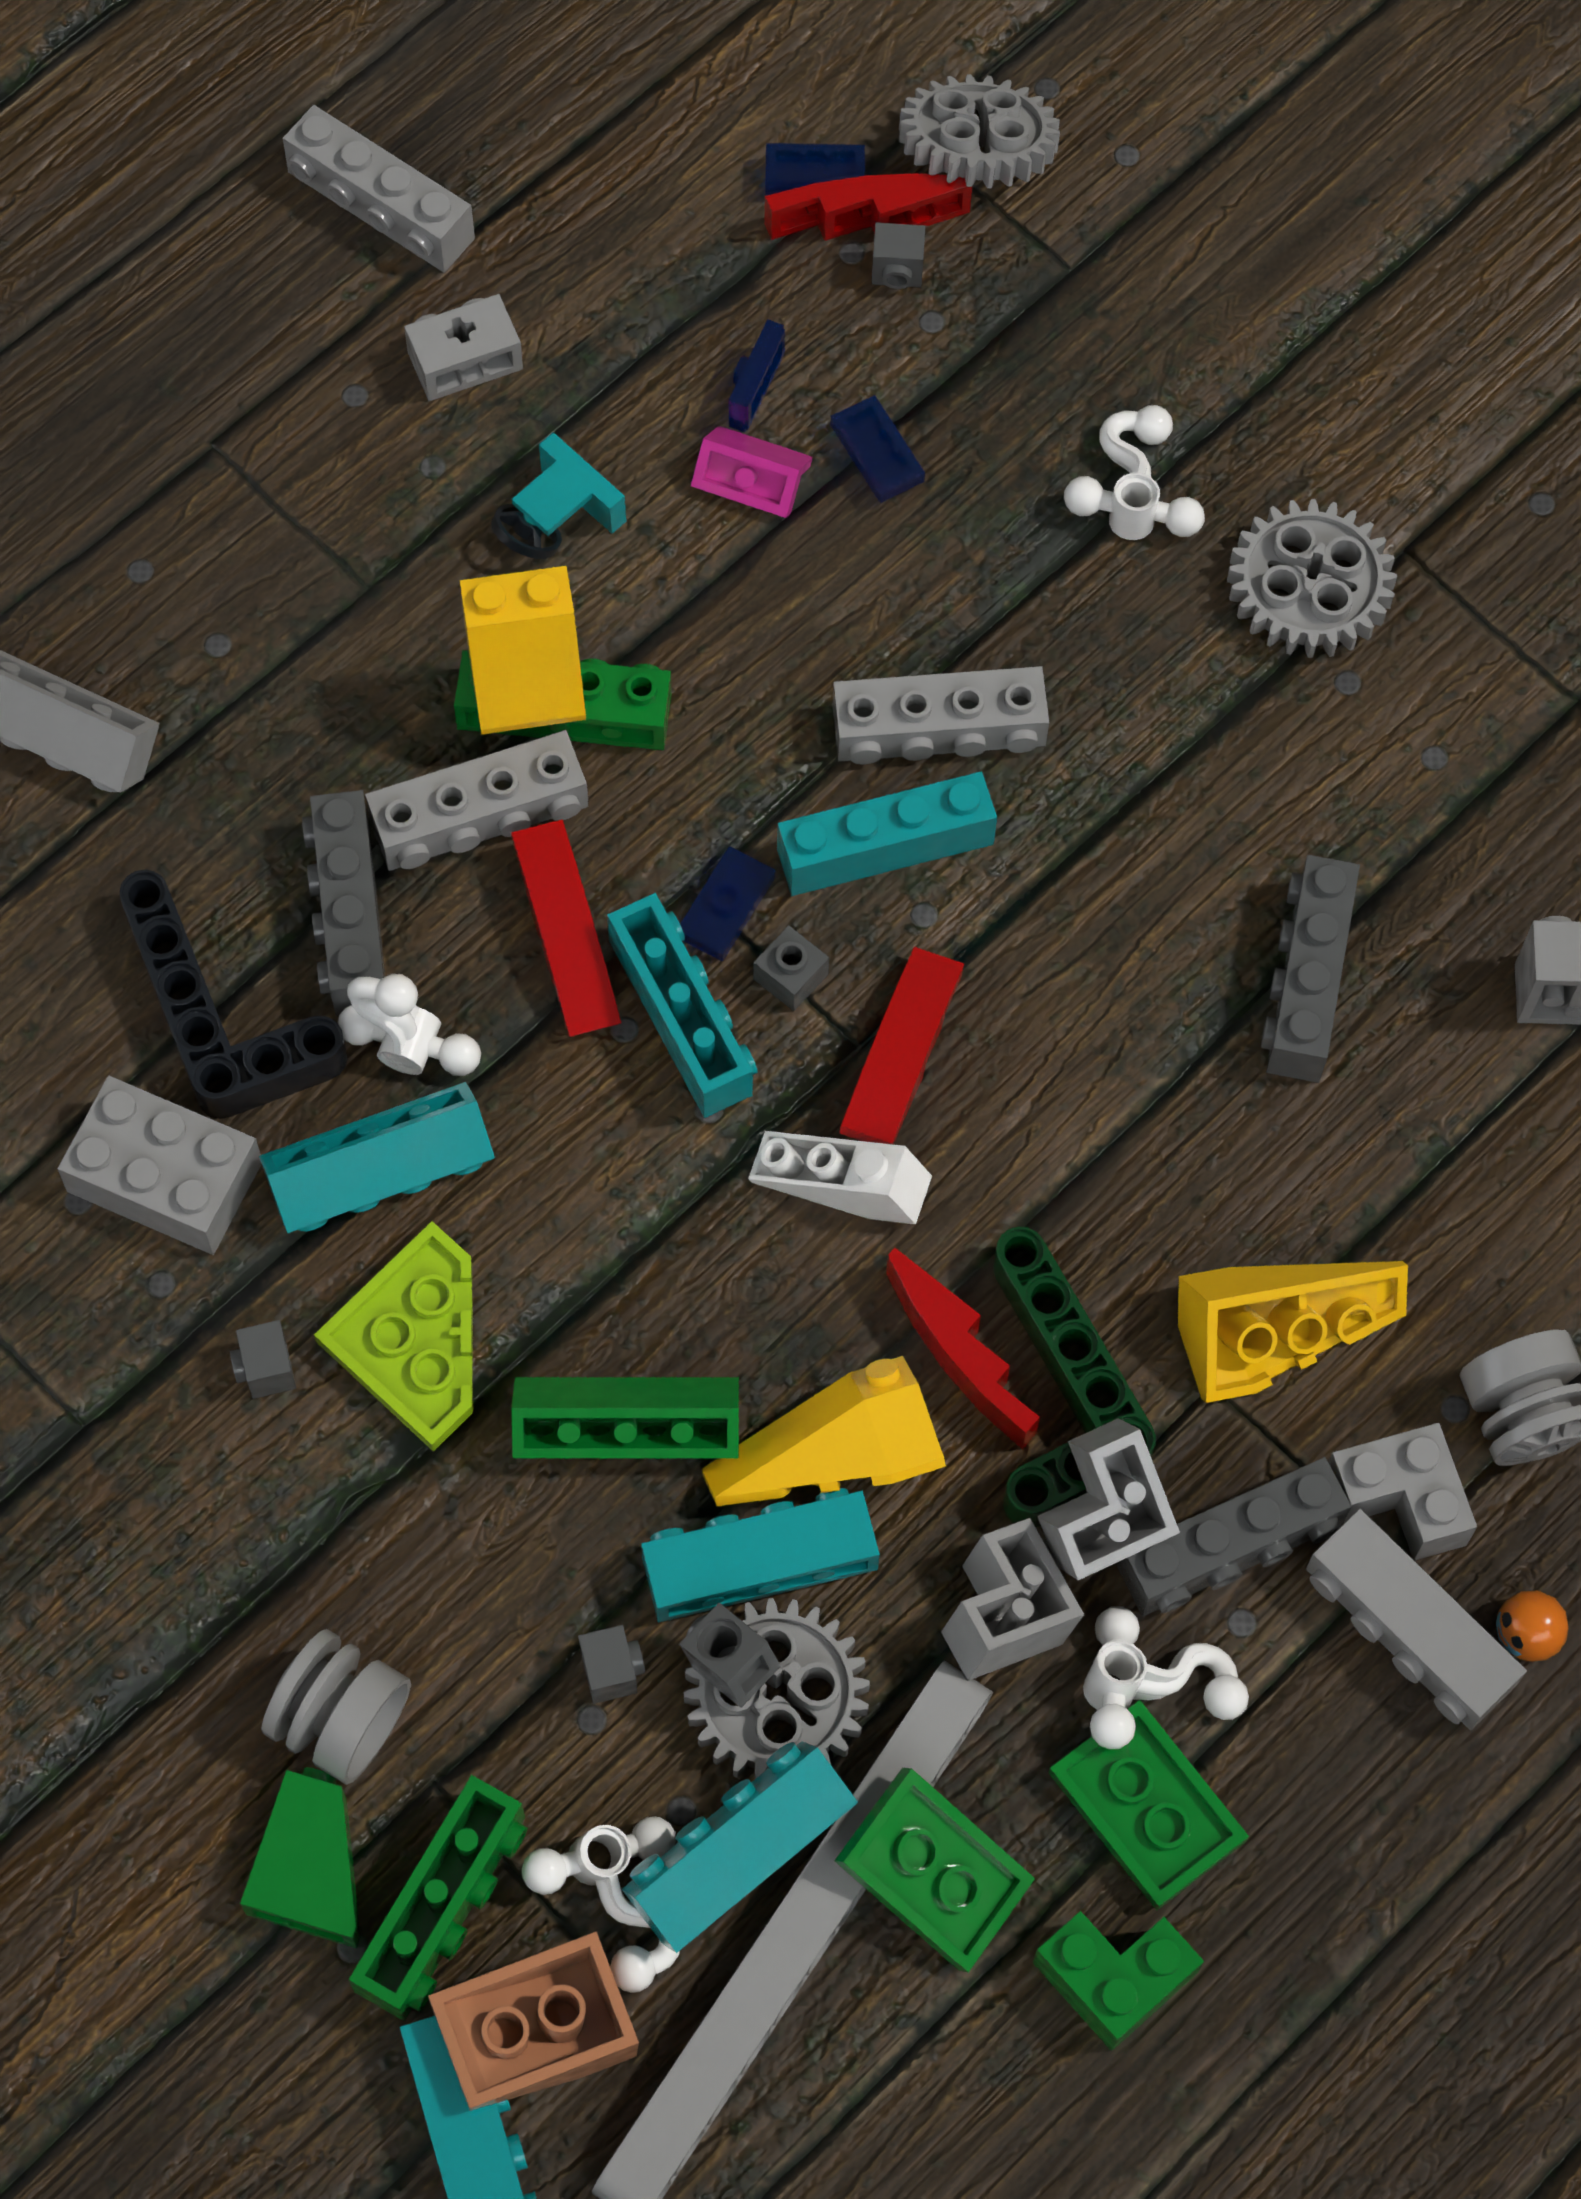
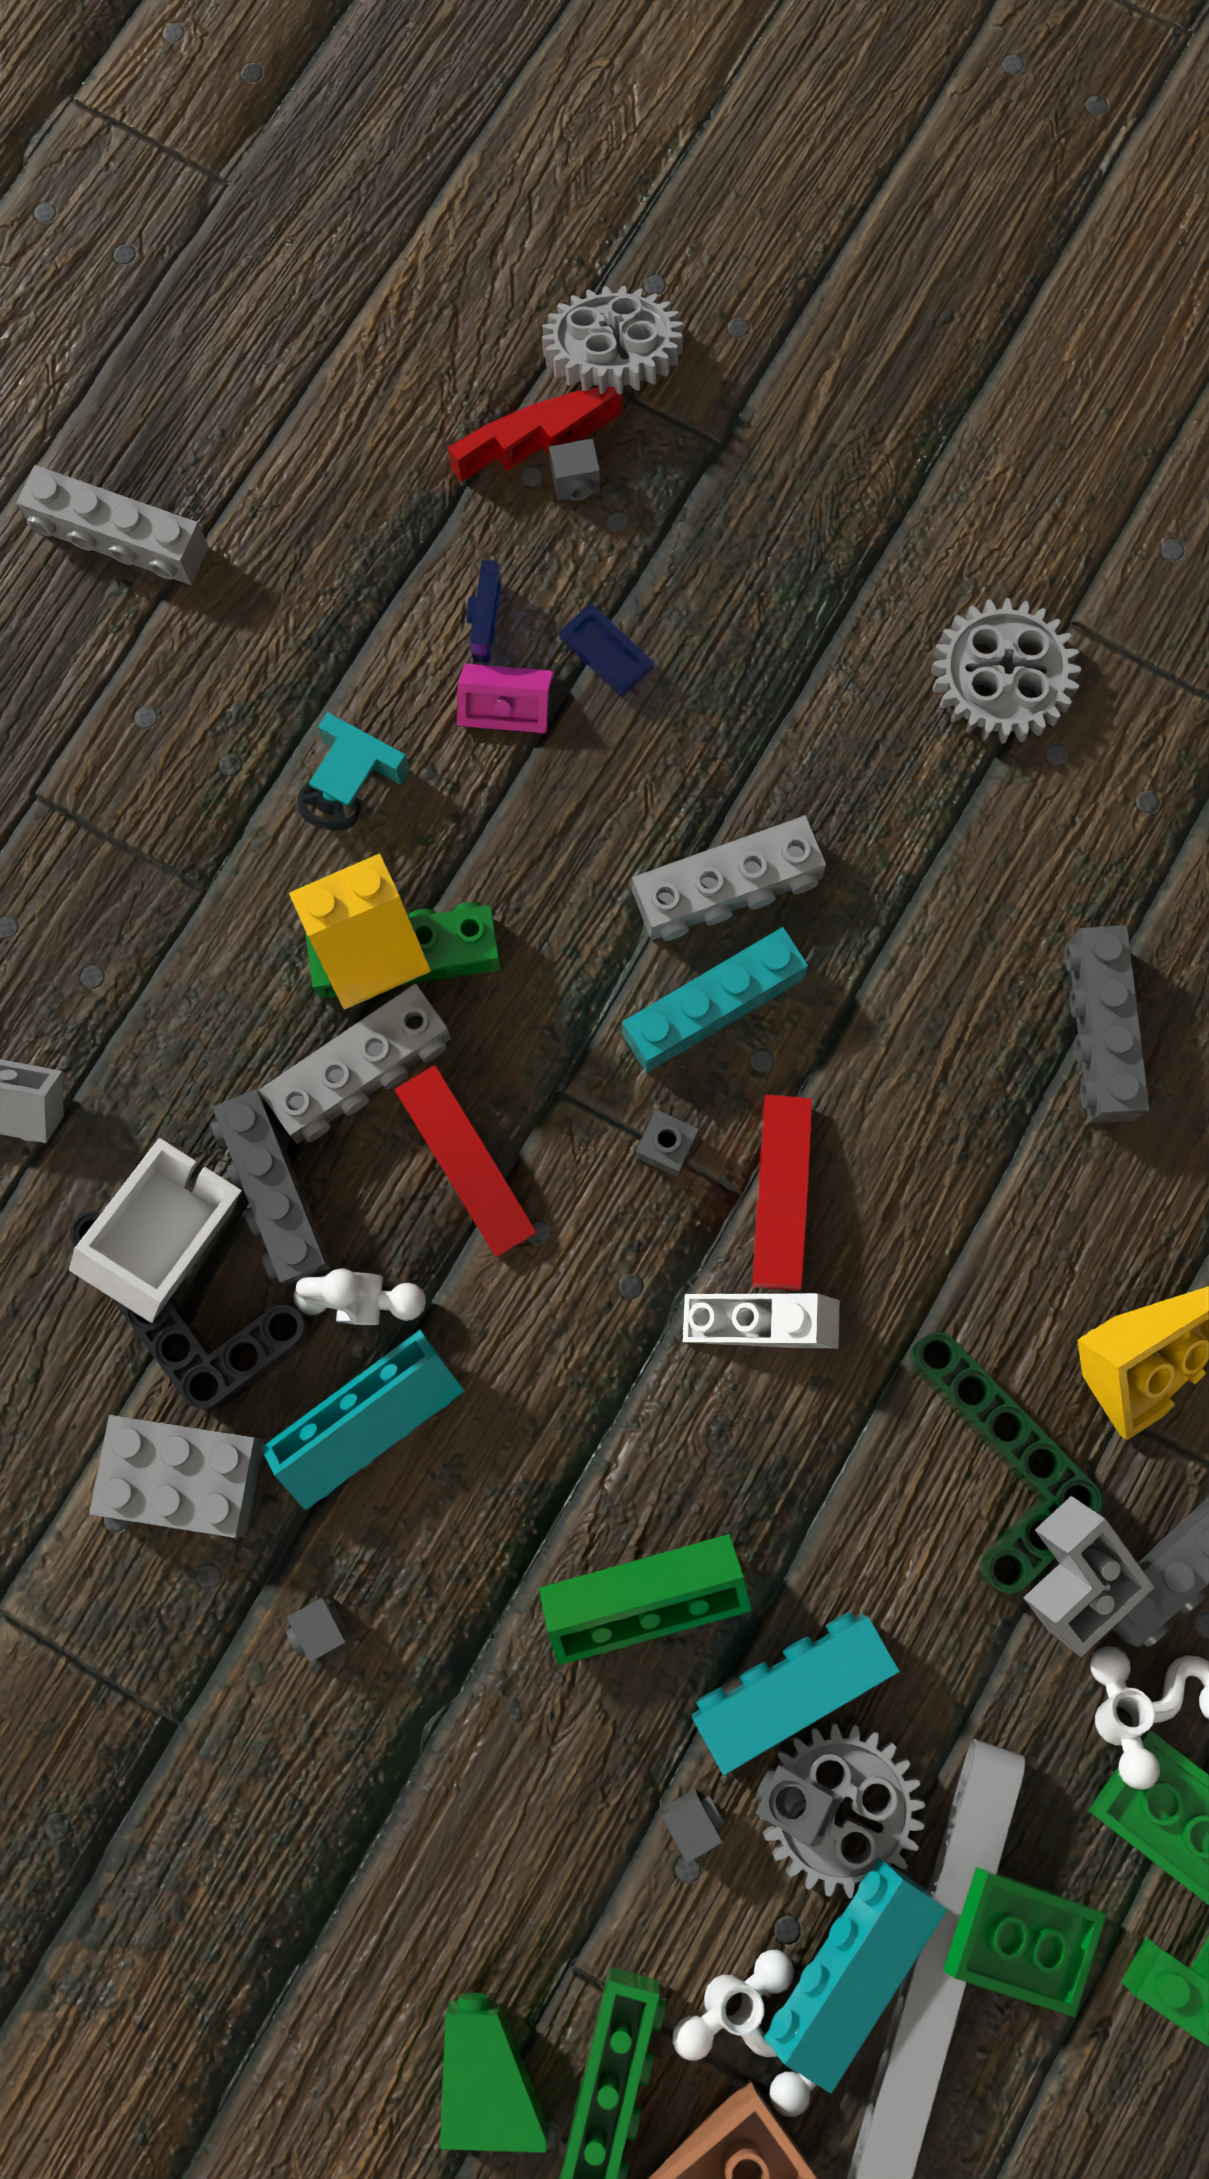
camera: 10 degrees left, 10 degrees up
light grey wheel [261,1629,412,1785] -> none
lime plate [314,1221,473,1452] -> none
light grey brick [404,294,523,401] -> none
teal brick [607,893,758,1118] -> none
clear blue plate [680,846,776,962] -> none
yellow wedge [702,1356,946,1506] -> none
clear blue plate [765,143,865,195] -> none
red slope [886,1248,1040,1450] -> none
light grey brick [941,1518,1084,1681] -> none
white piece [1064,405,1205,540] -> none
none -> white piece [69,1138,241,1323]

